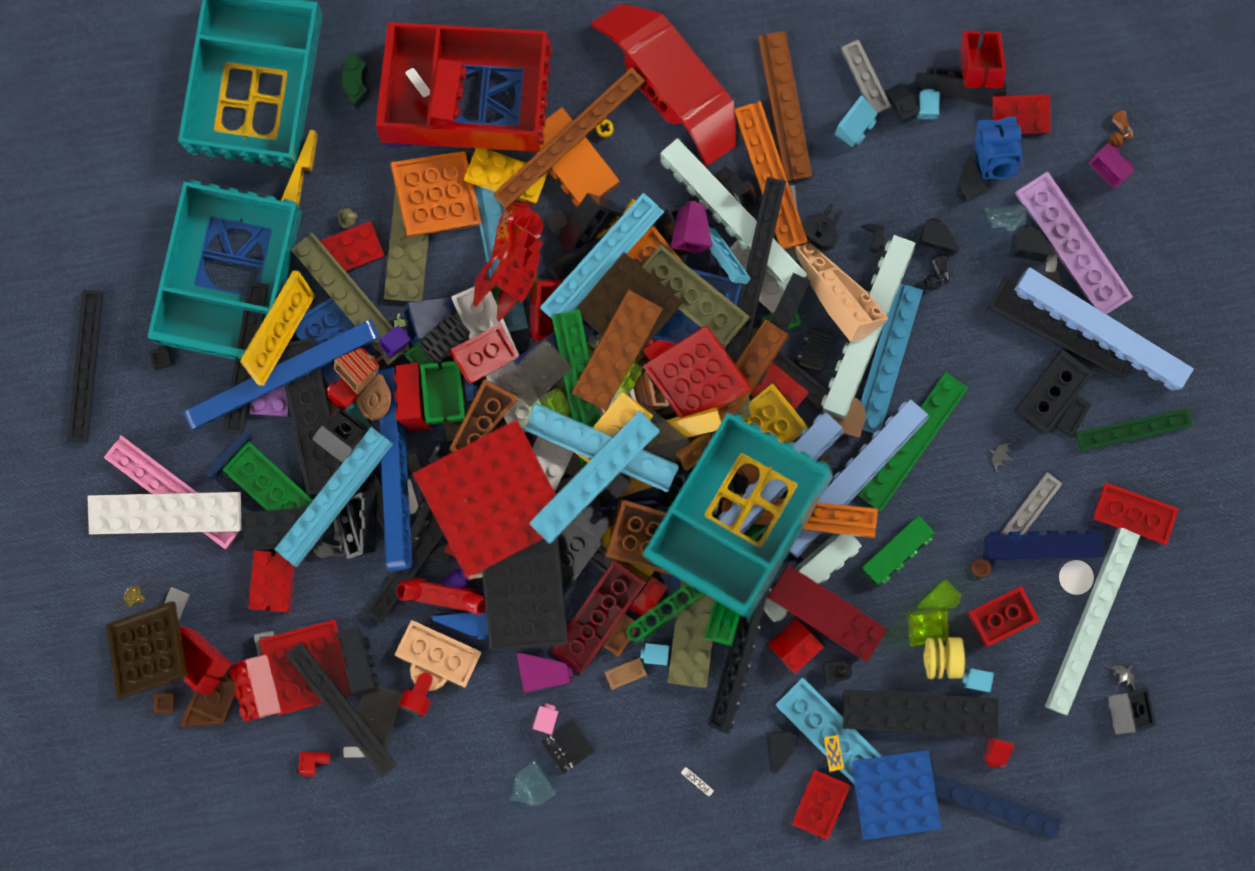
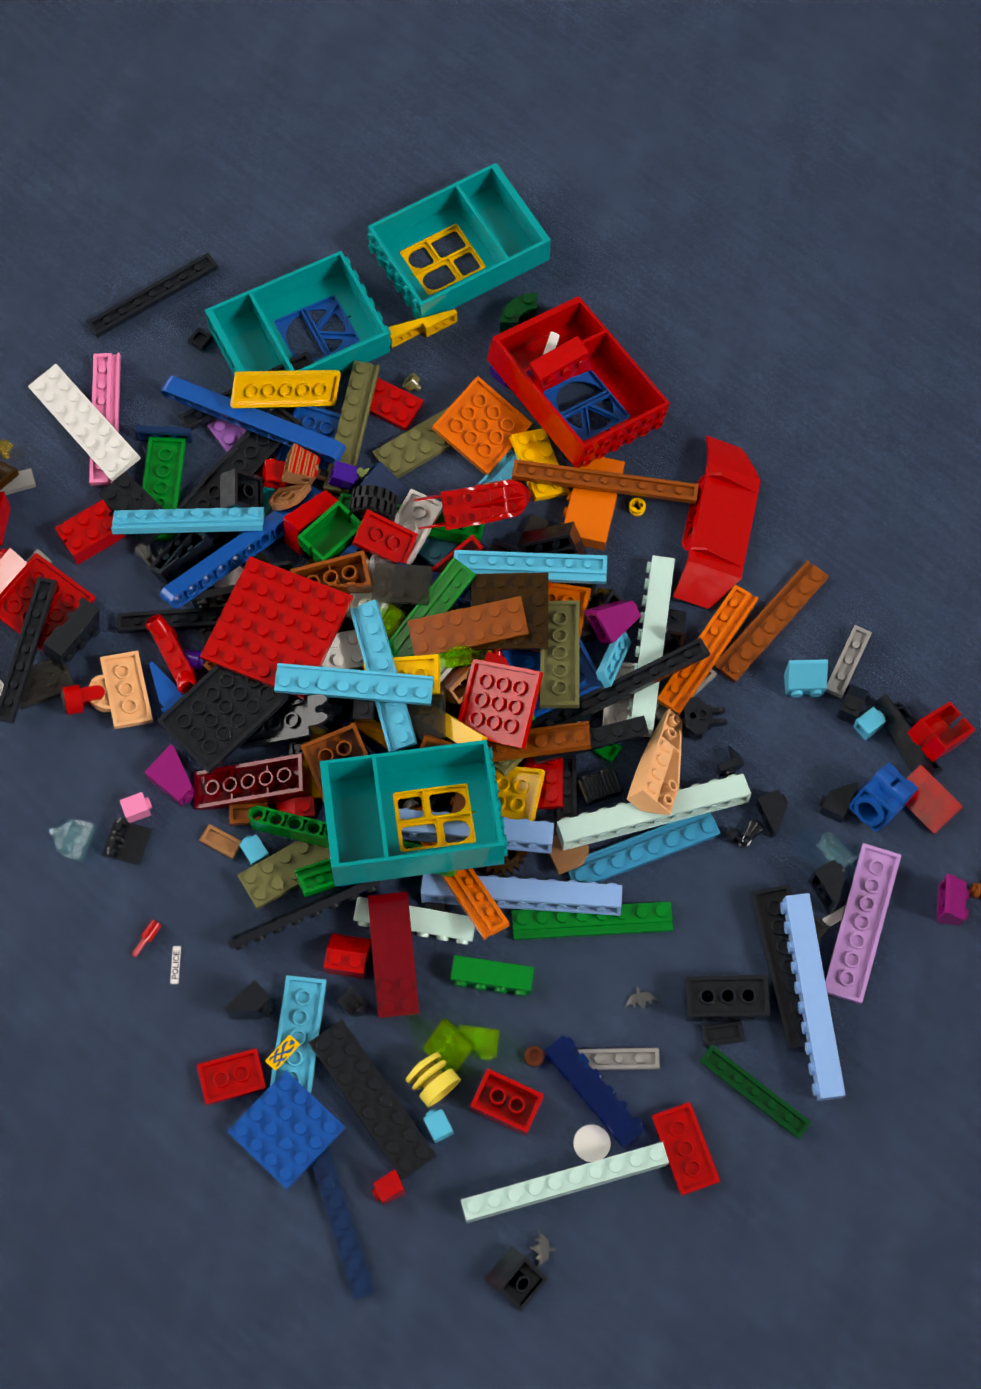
camera: 50 degrees right, 15 degrees down
none -> red axle [132,919,162,957]

